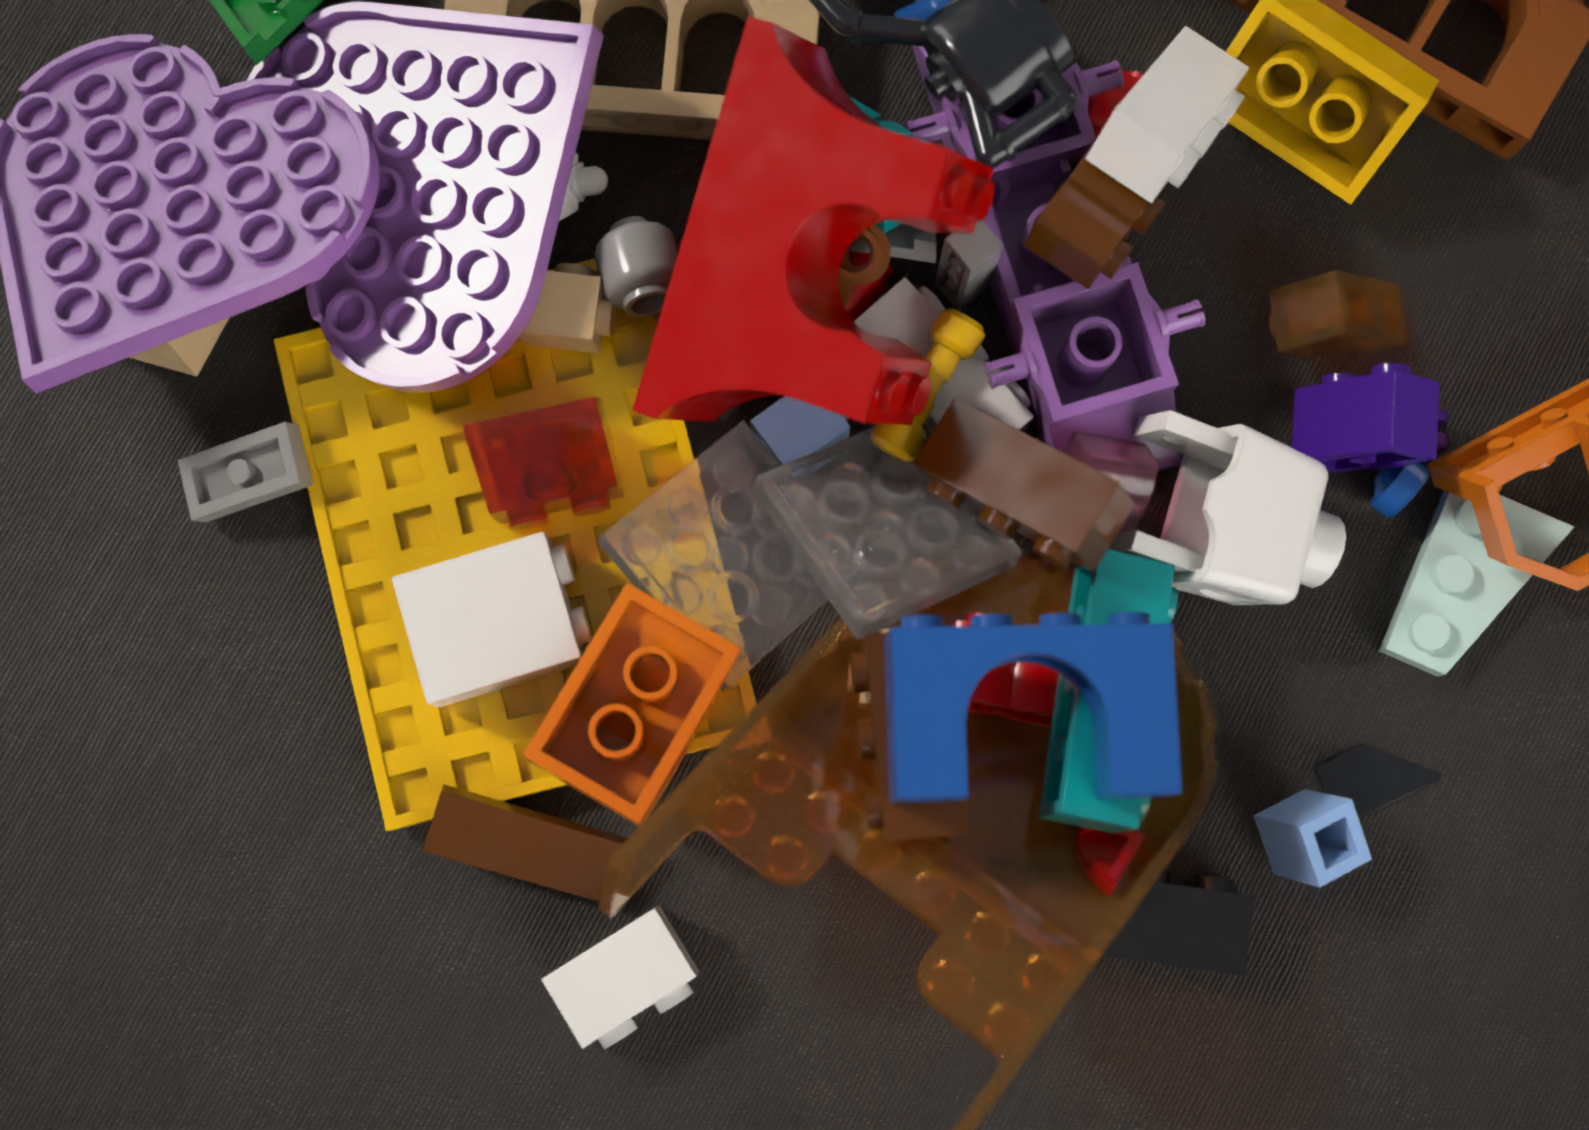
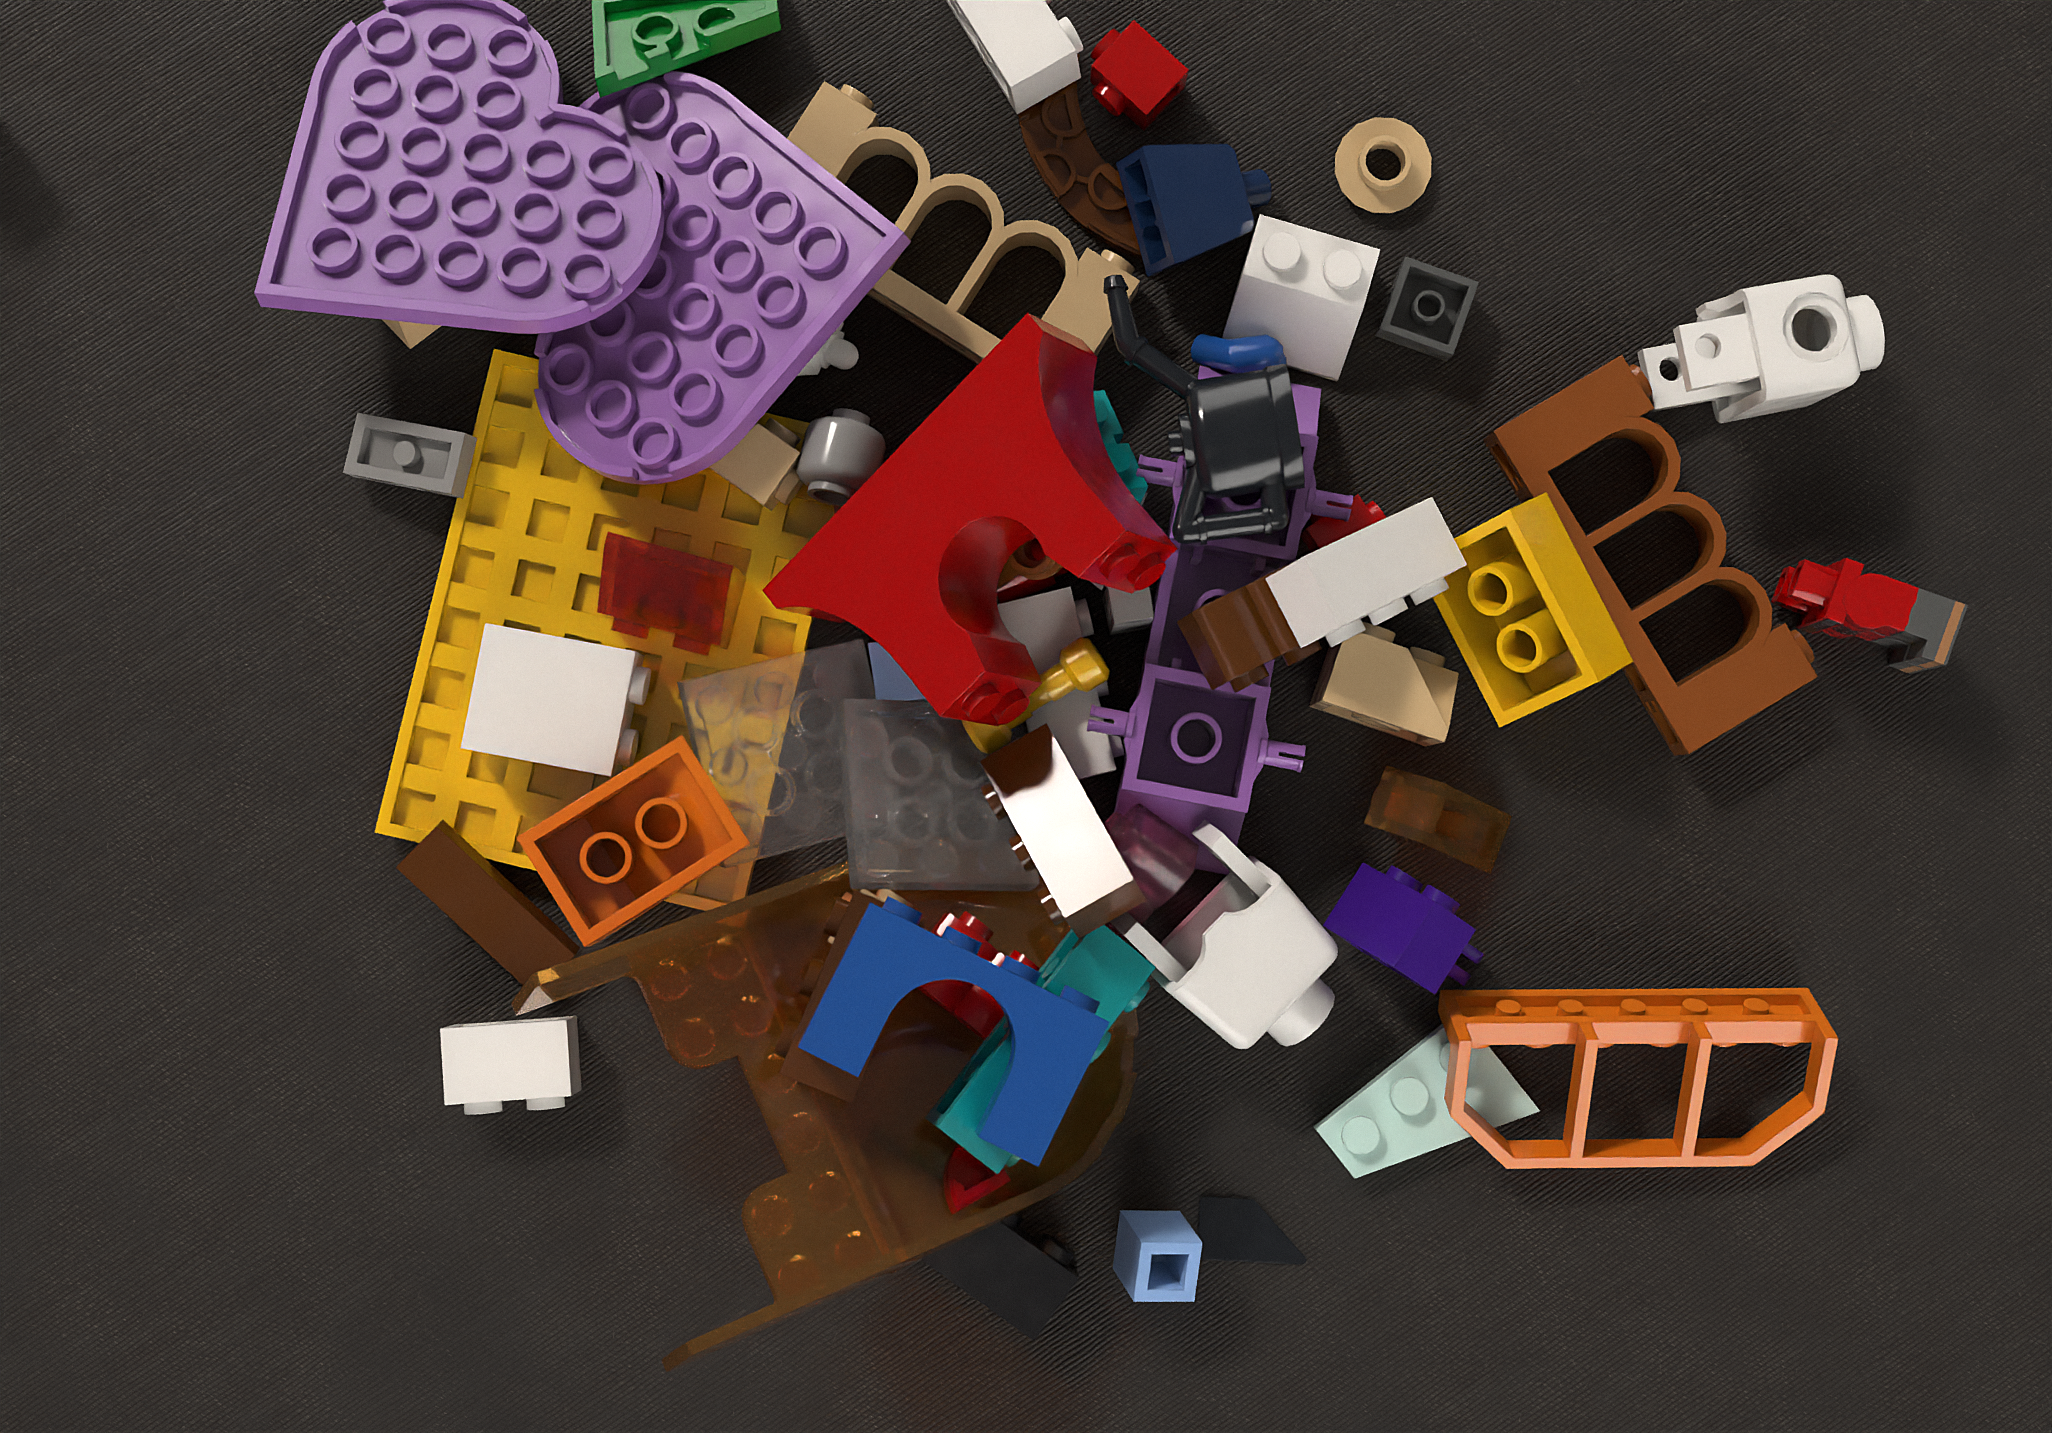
camera: 25 degrees right, 5 degrees up
blue tile [1368,462,1429,518] -> none
none -> tan slope [1309,622,1459,746]

